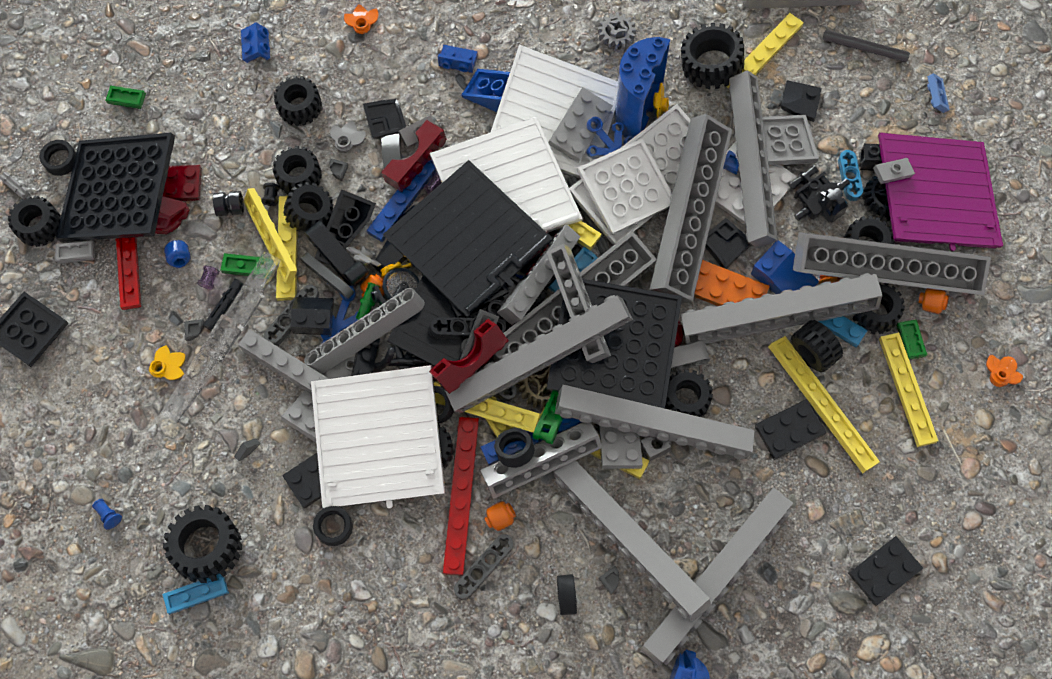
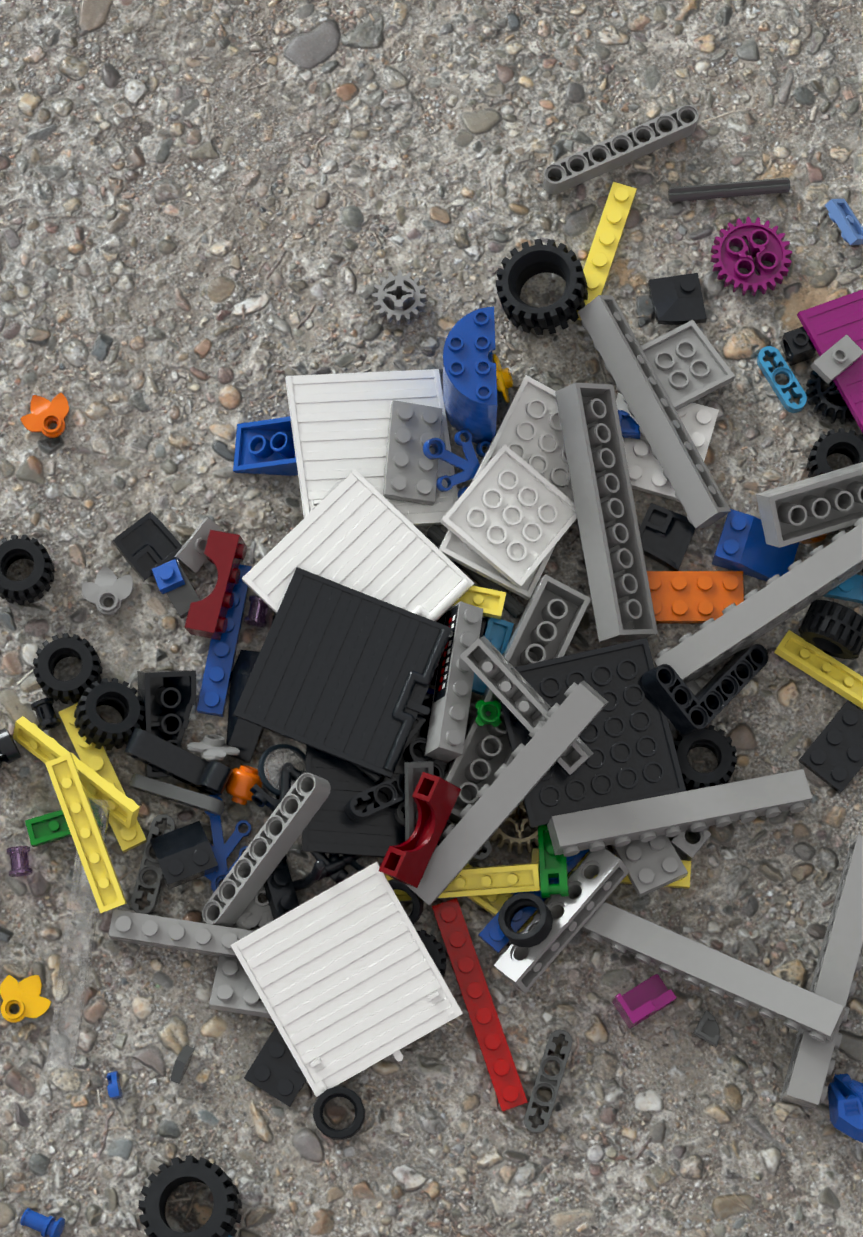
camera: 25 degrees left, 5 degrees up
dark grey tile [184,319,205,341] -> none
black pin [203,279,245,332] -> none
dark grey tile [330,158,348,181] -> none
green pin [355,282,380,320] -> none
yellow plate [380,262,413,280] -> none
blue bracket [438,45,478,73] -> none
orange head [485,501,516,531] -> none
black tyre [557,574,577,616] -> none
black piece [788,165,850,223] -> none
none -> light yellow plate [45,753,127,913]
none -> blue tile [106,1071,123,1100]
none -> blue plate [152,559,186,594]
none -> green plate [475,700,501,727]
none -> magenta panel [612,974,677,1029]
none -> black beam [642,644,769,735]
none -> magenta gear [710,217,792,296]

